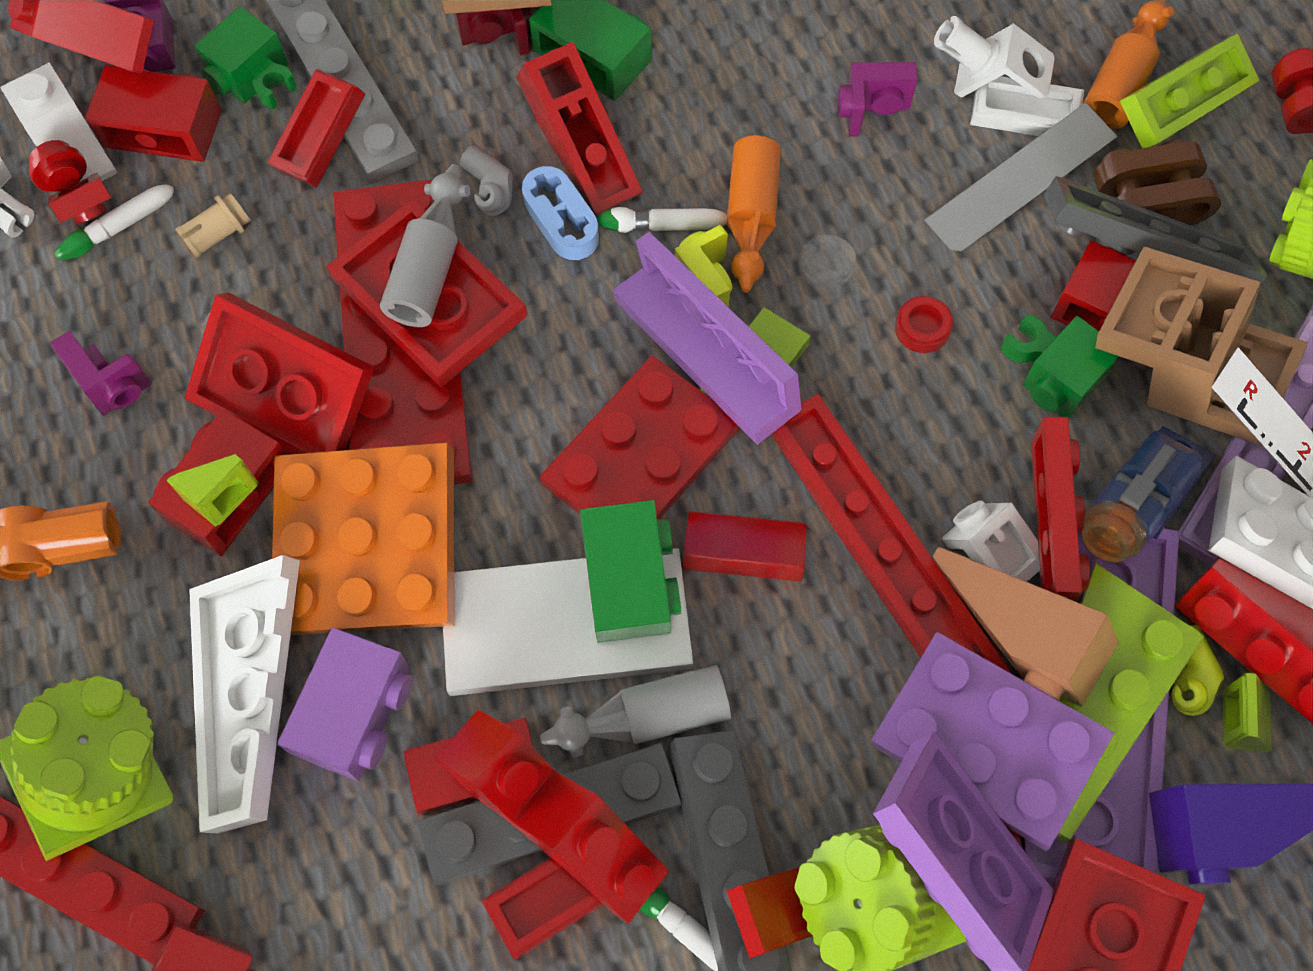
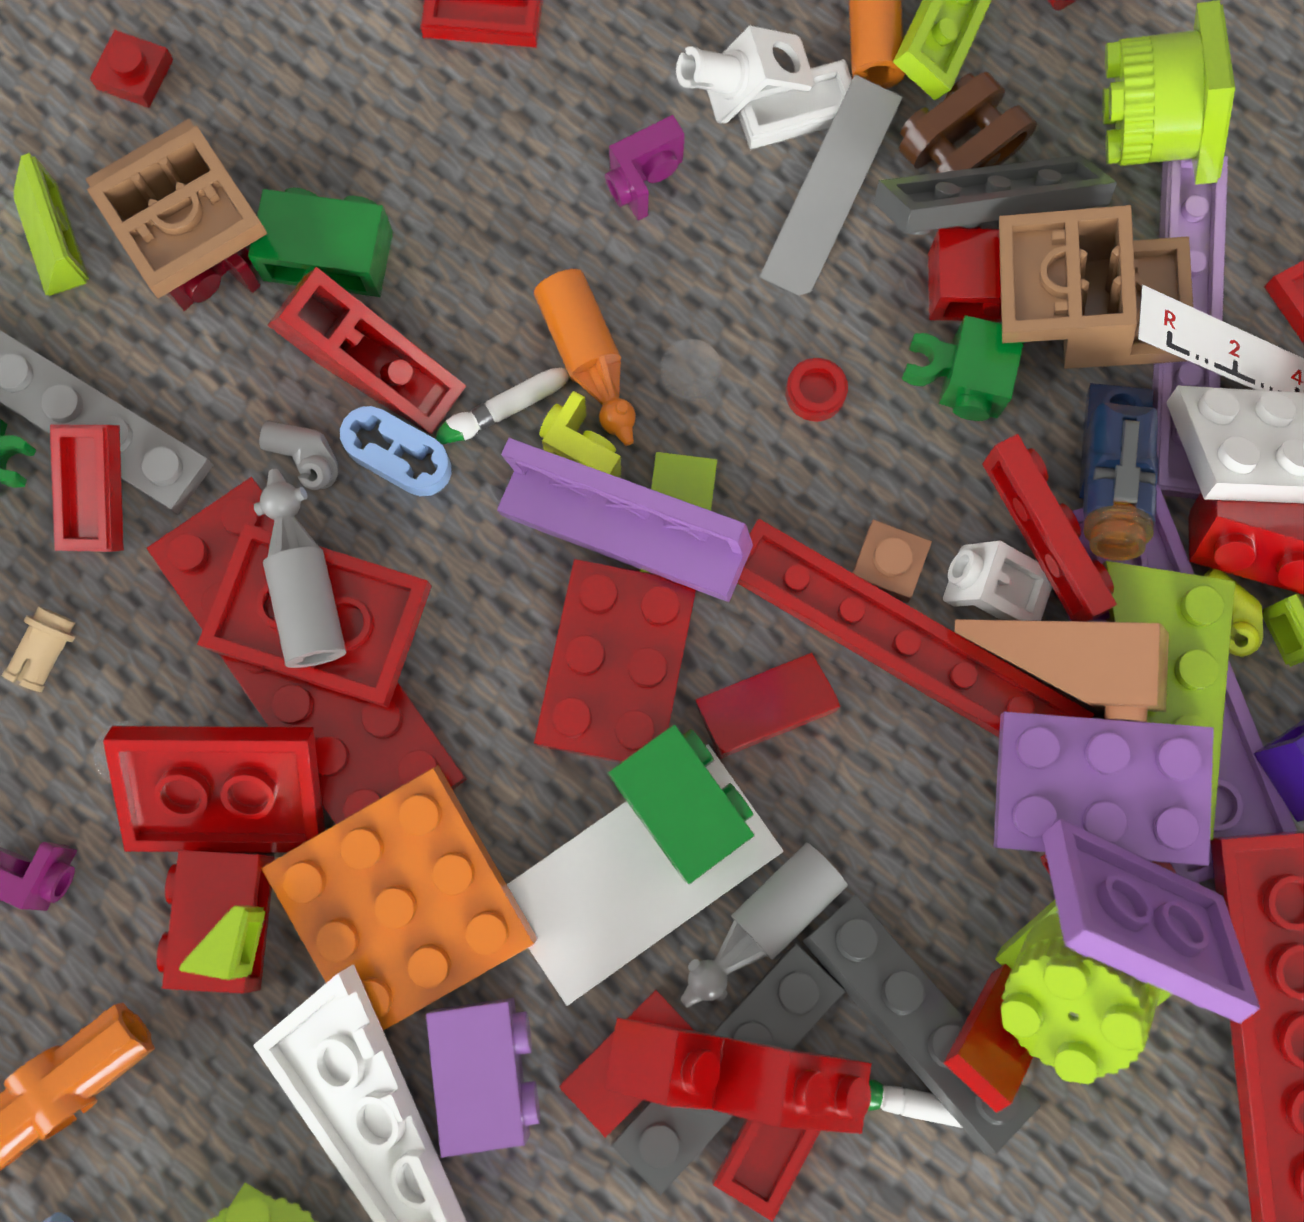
camera: 30 degrees left, 10 degrees up
none -> nougat plate [852,520,932,603]

